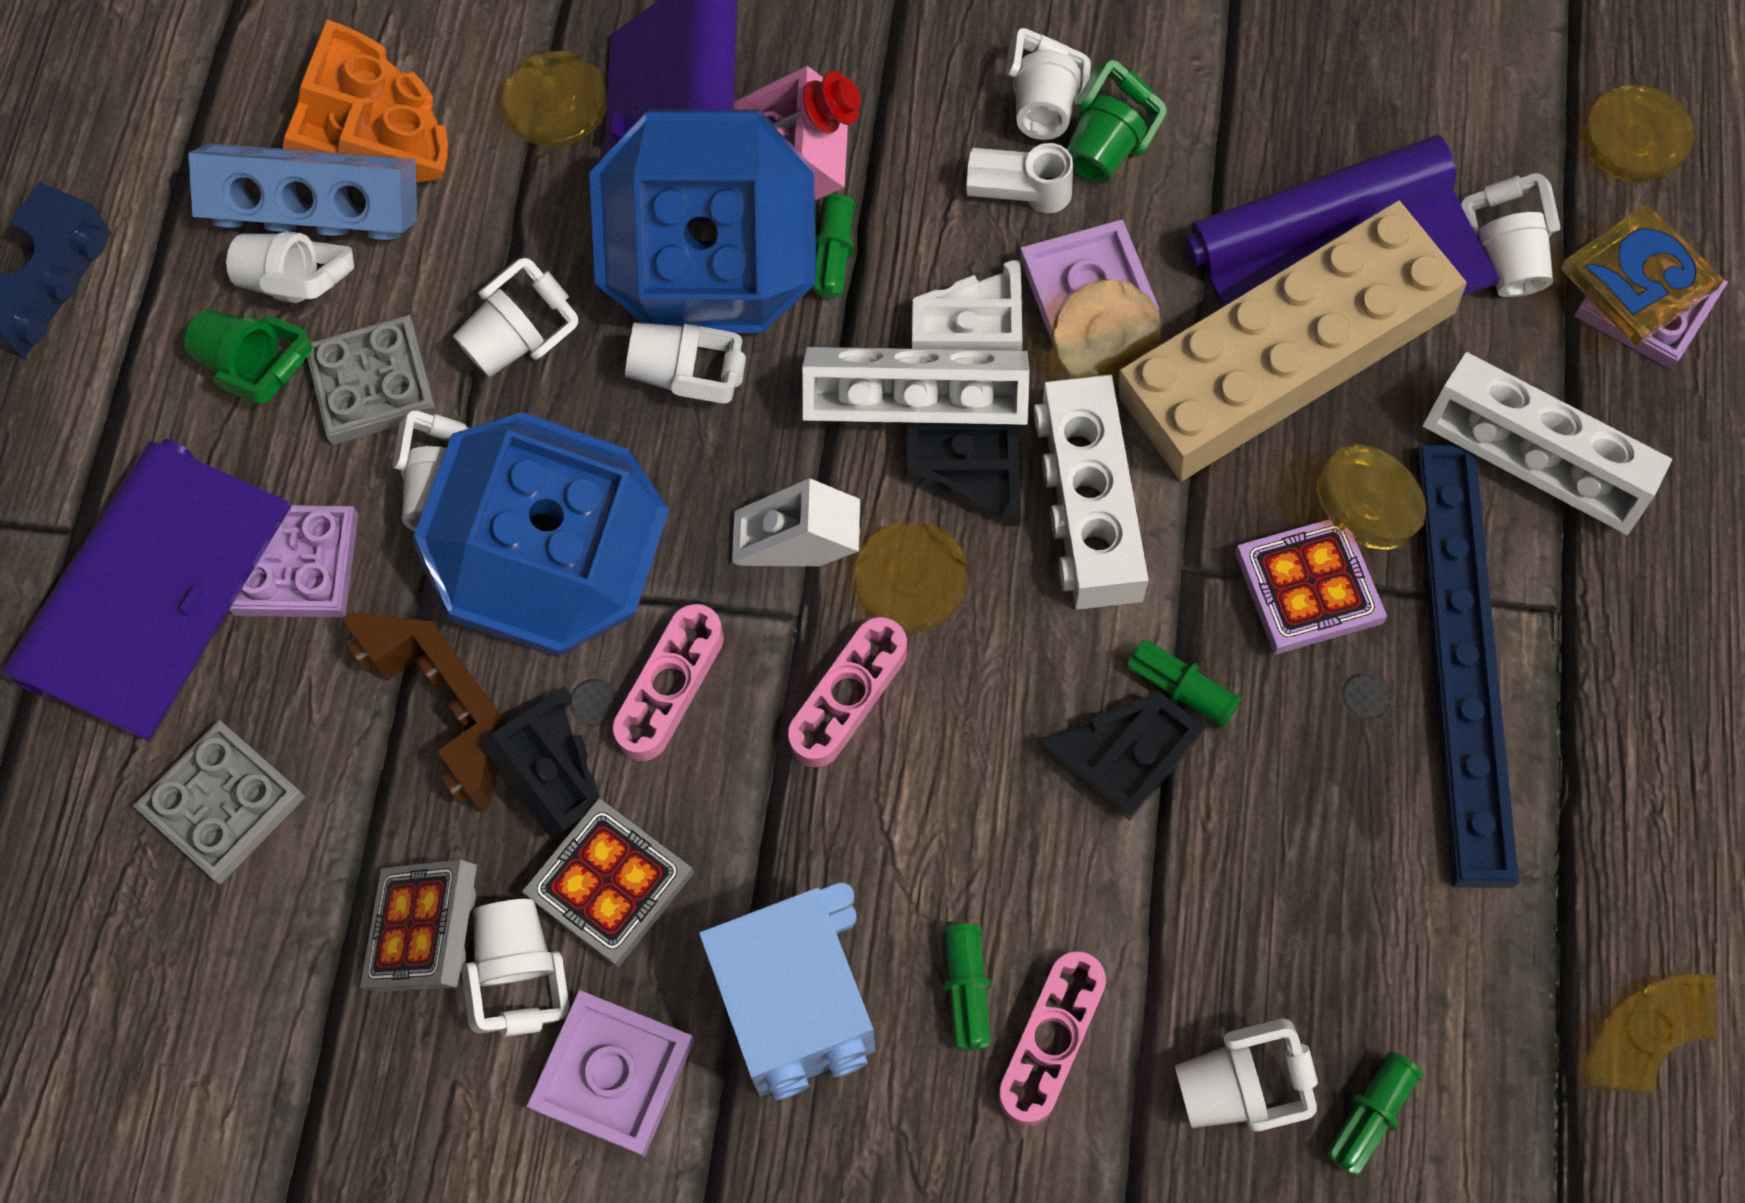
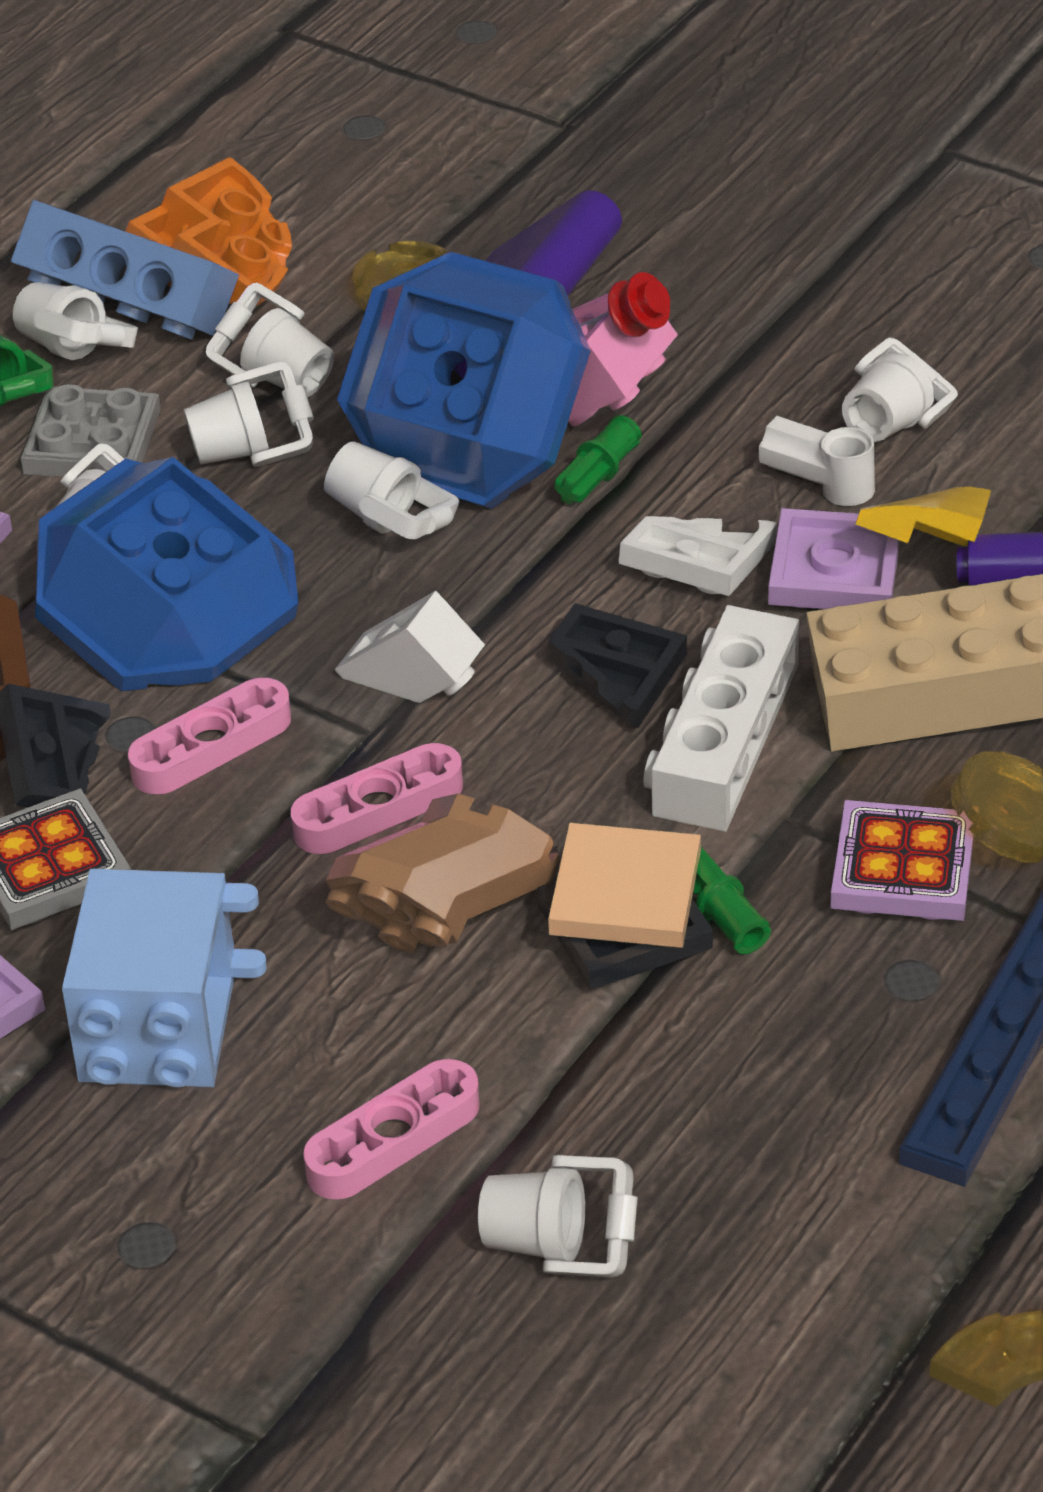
camera: 25 degrees right, 25 degrees down
white brick [802,347,1030,425] -> none
clear yellow tile [855,522,968,633] -> none
green axle [943,924,992,1051] -> none
clear yellow tile [1051,279,1162,389] -> none
green piece [1066,60,1166,183] -> none
green axle [1327,1052,1424,1175] -> none
none -> white piece [206,283,334,397]
none -> medium nougat brick [325,793,561,953]
none -> light nougat tile [548,823,701,948]
none -> yellow slope [855,486,991,546]

